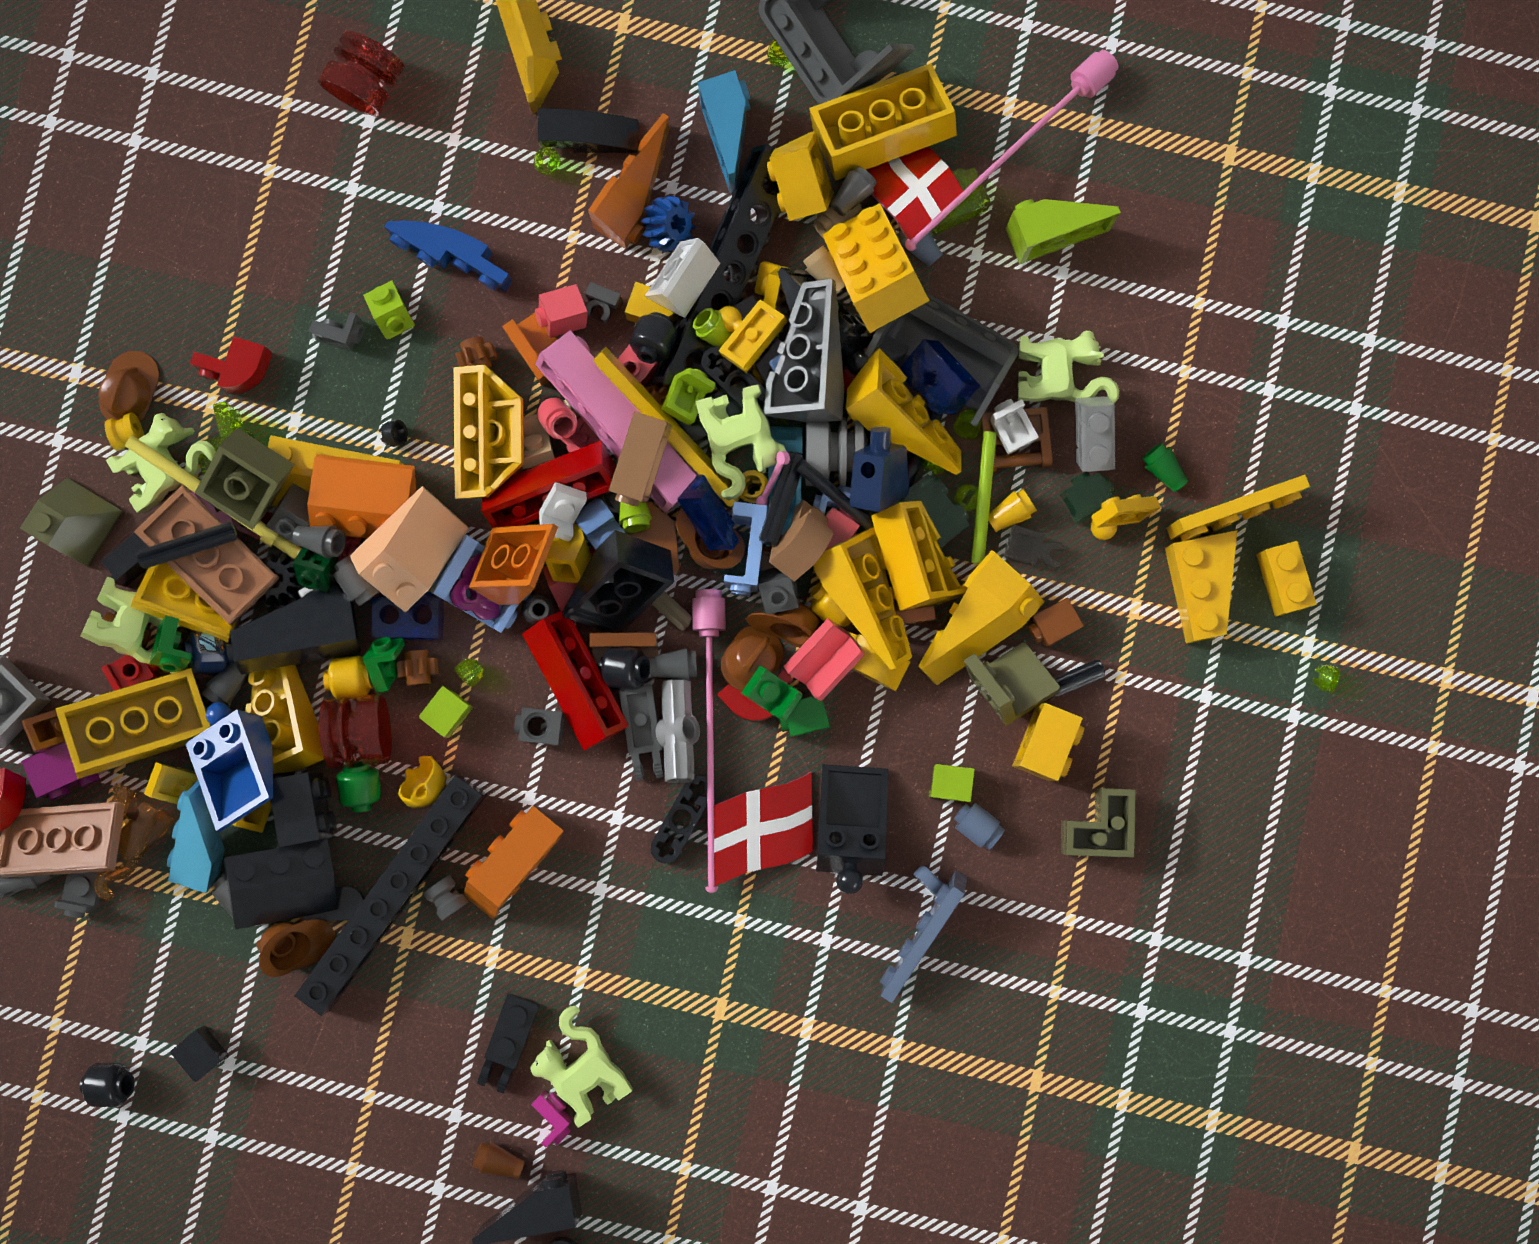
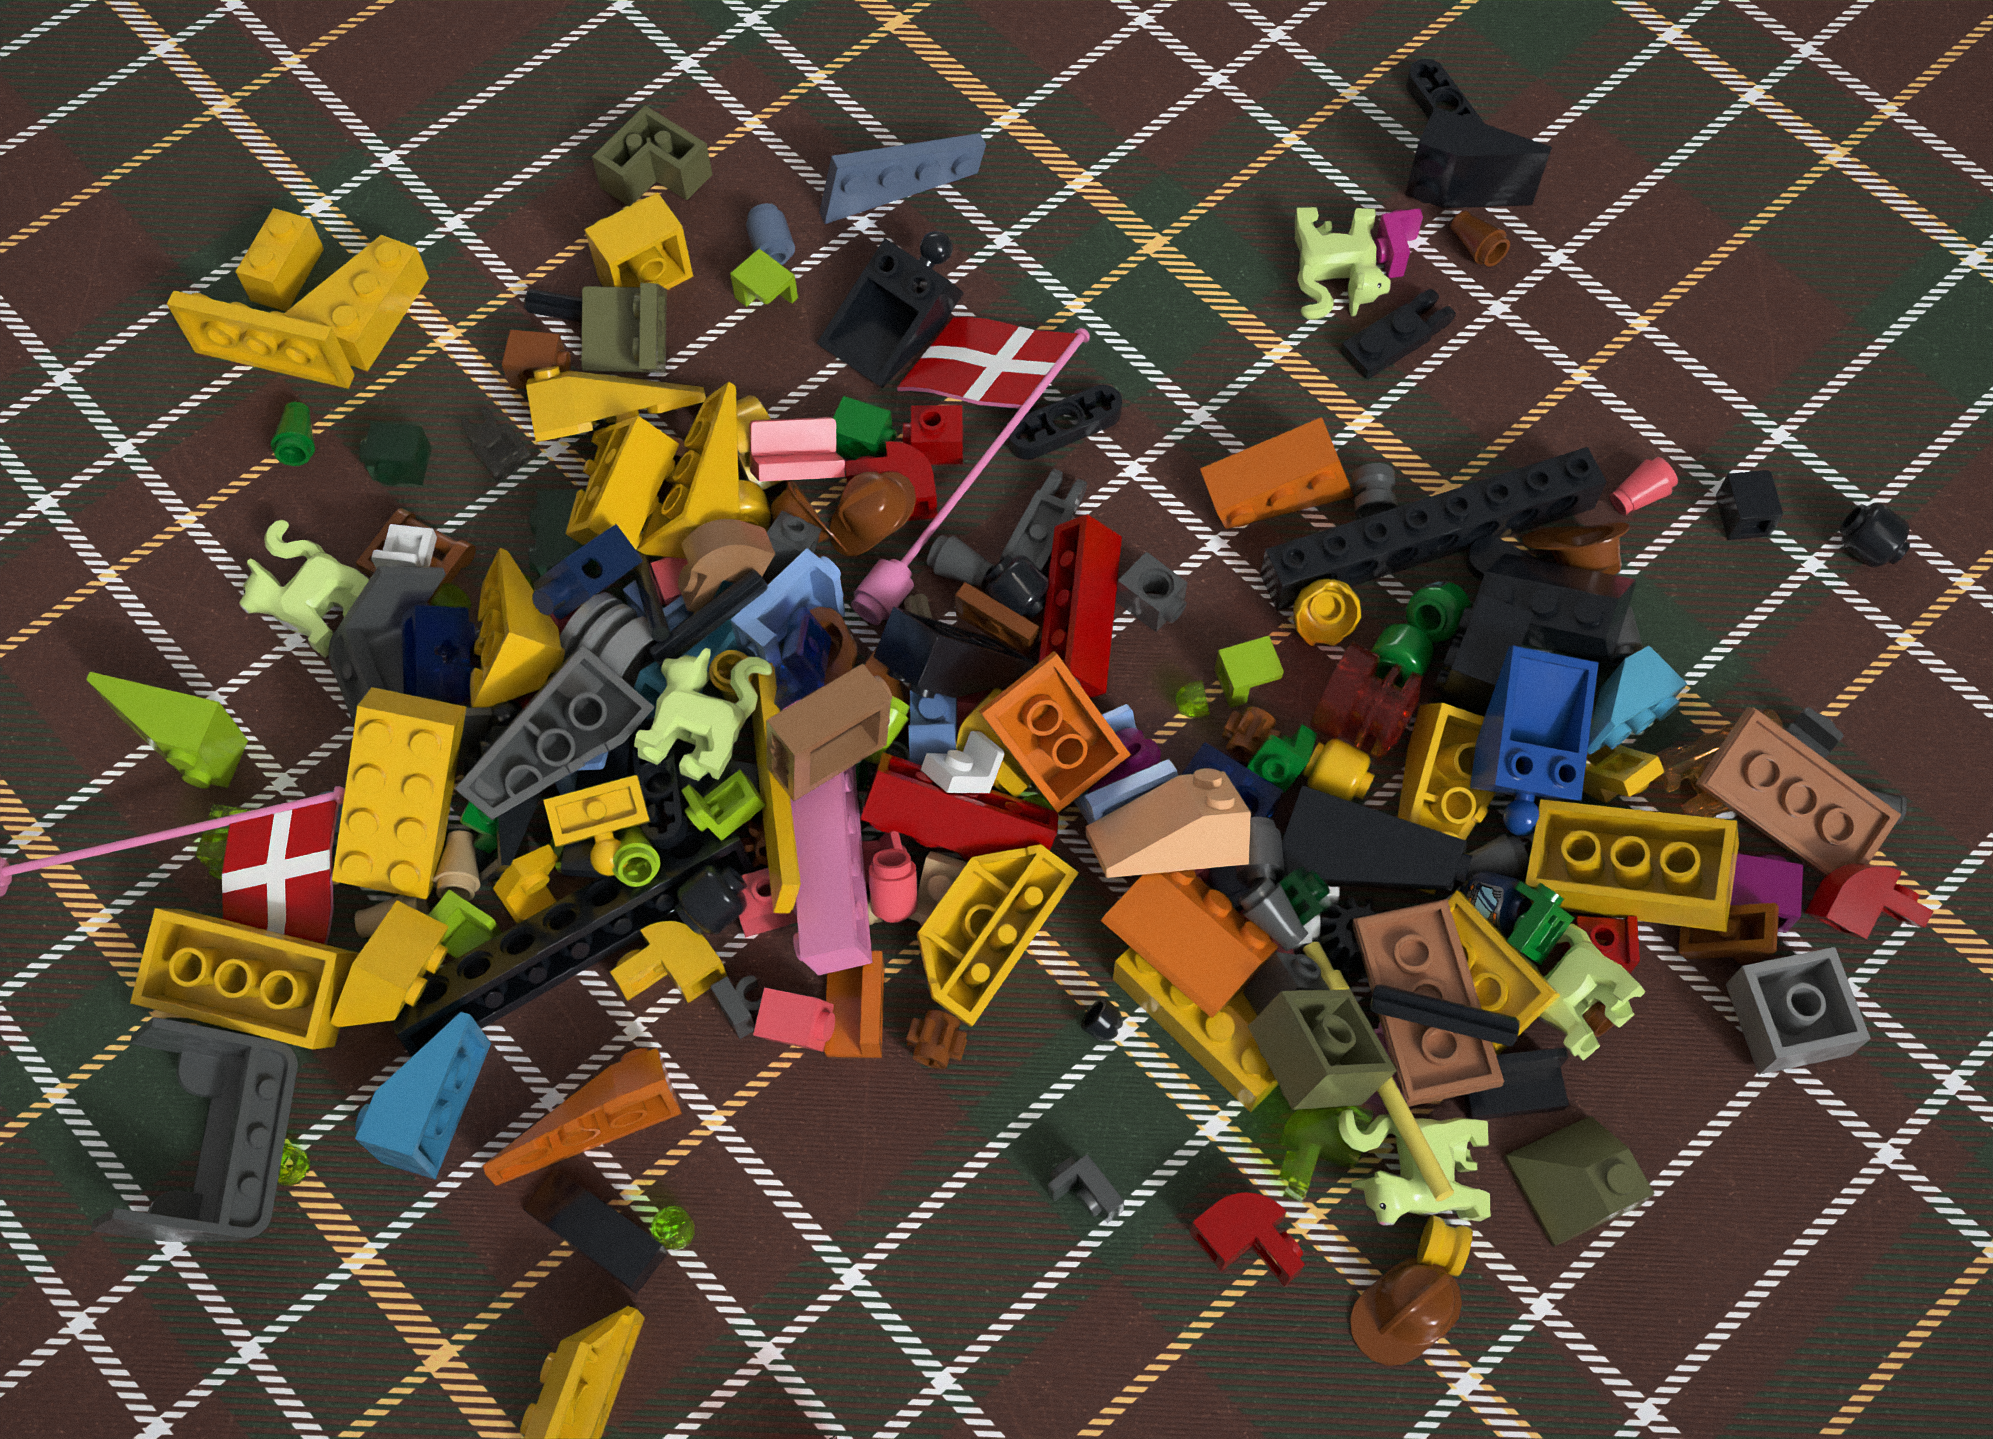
camera: 145 degrees left, 20 degrees down
lime bracket [363,281,415,339] -> none
blue slope [384,221,512,293] -> none
blue gear [641,196,697,252] -> none
white slope [645,238,720,318] -> none
light grey piece [656,680,700,783] -> none
green bracket [741,665,803,721] -> none
bright pink hinge [756,451,790,506] -> none
dark grey cone [830,166,877,217] -> none
sand blue tile [913,865,943,896] -> none
clear neon green hinge [954,484,978,511] -> none
lime bar [971,431,997,564] -> none
yellow cone [988,489,1037,532] -> none
light grey brick [1075,396,1115,472] -> none
yellow plate [1091,494,1161,540] -> none
clear neon green hinge [1312,665,1340,693] -> none
none -> lime panel [428,889,502,959]
none -> red brick [903,405,963,465]
none -> green head [1406,581,1471,643]
none -> coral cone [1609,457,1678,516]

